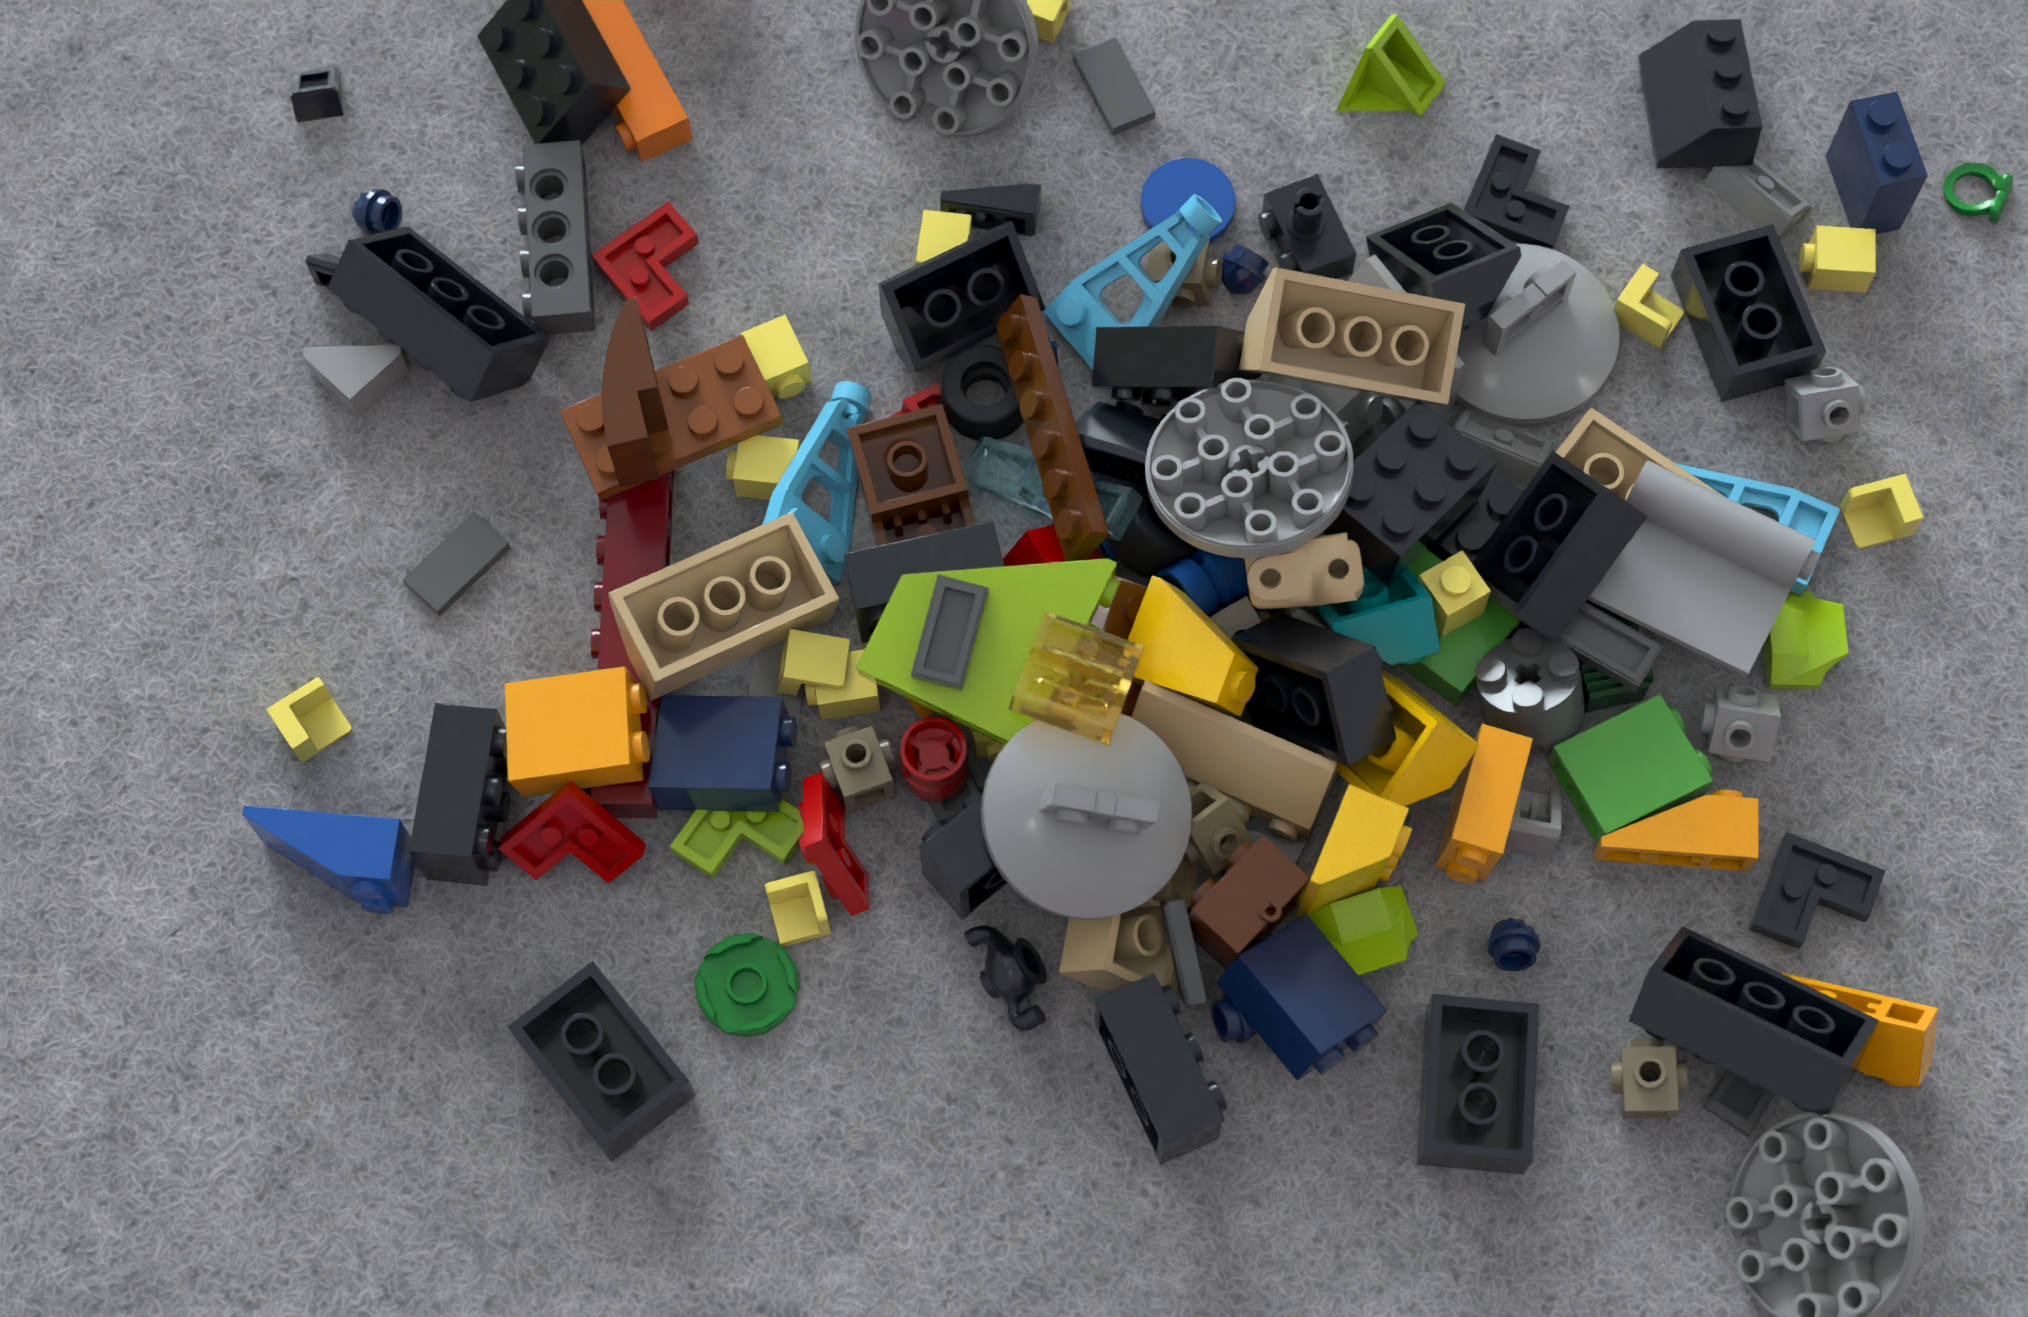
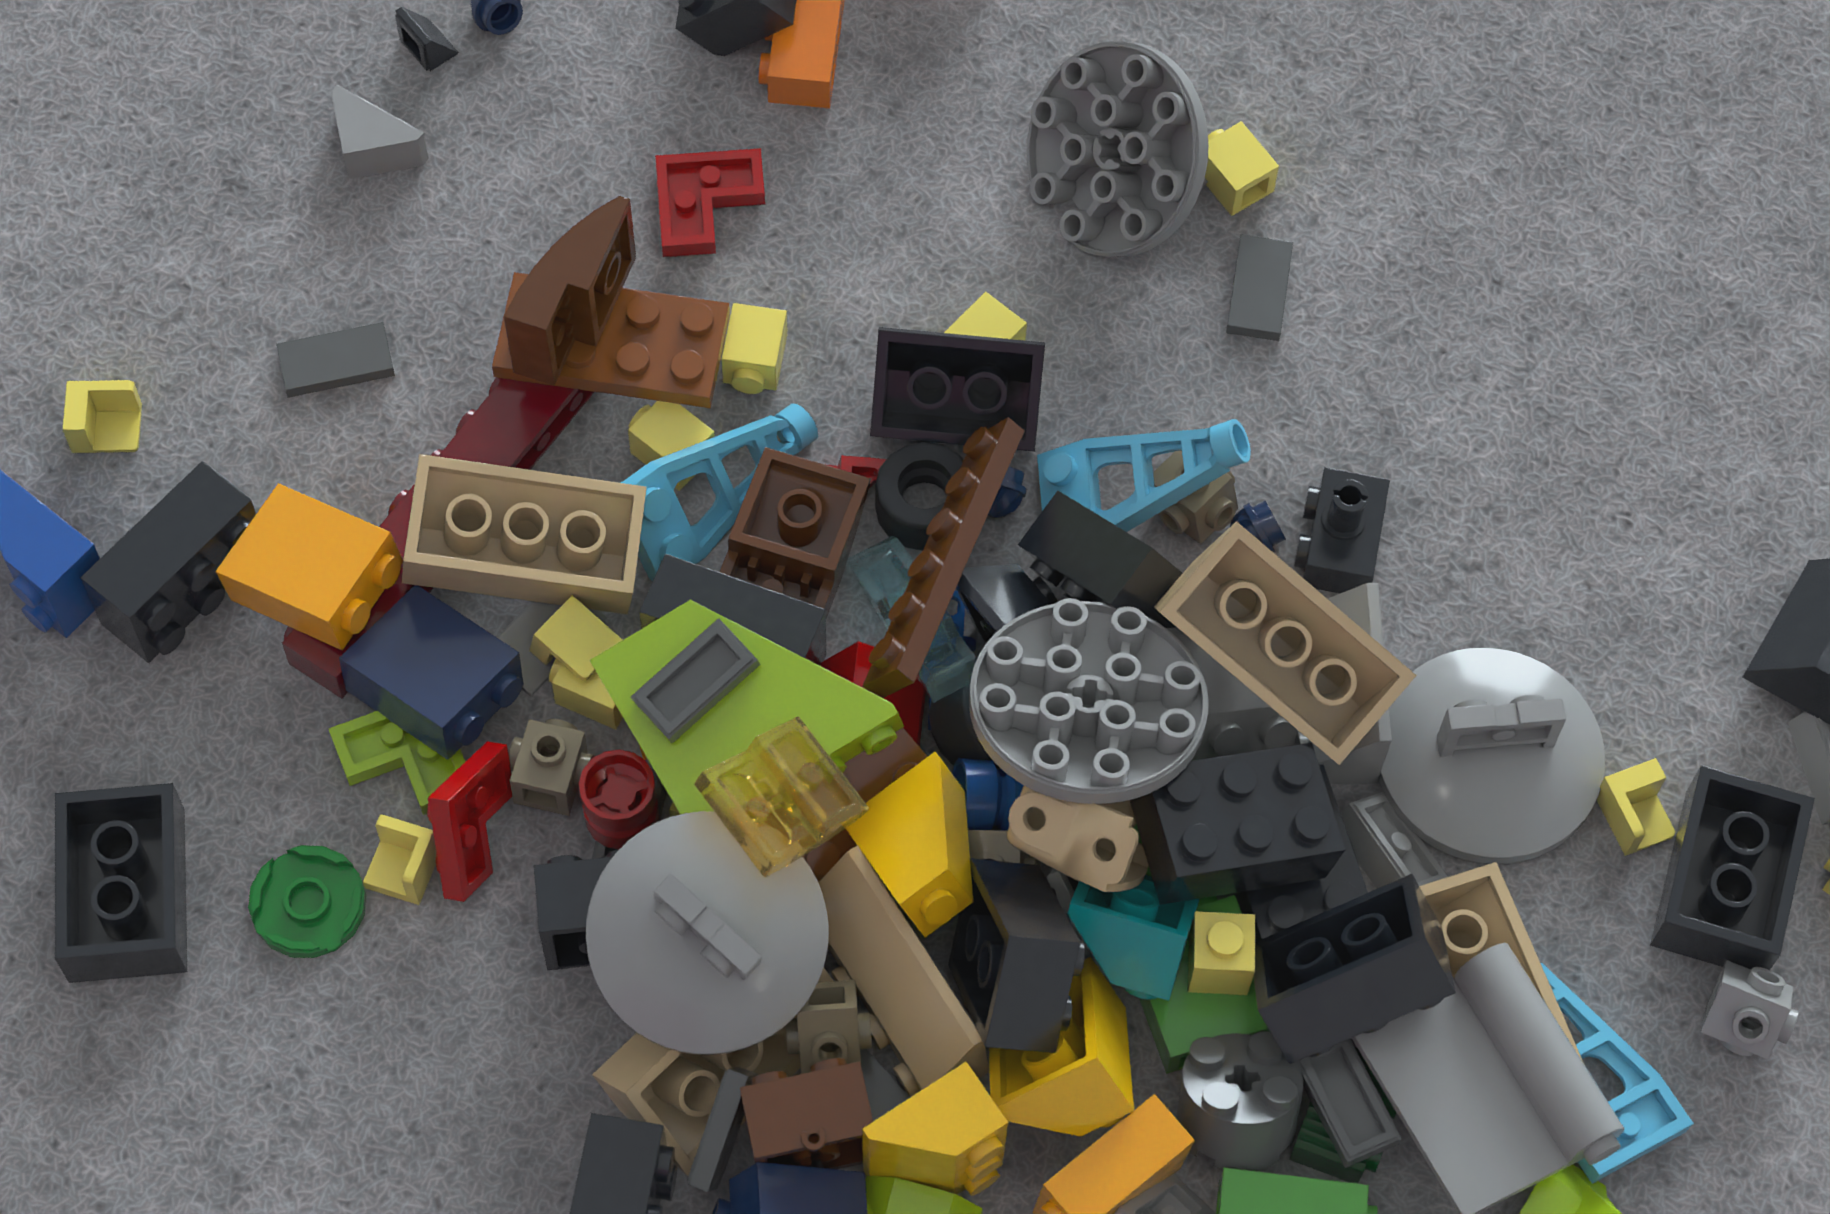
camera: 30 degrees right, 5 degrees down
black brick [327,226,551,402] -> none
red plate [498,780,646,884] -> none
dark grey brick [515,140,596,335] -> none
black slope [940,184,1041,237] -> none
black piece [965,925,1047,1031] -> none
blue tile [1140,157,1236,244] -> none
lime slope [1336,14,1446,117] -> none
black slope [1366,203,1522,333] -> none
black plate [1464,134,1570,249] -> none
light yellow panel [1839,474,1924,549] -> none

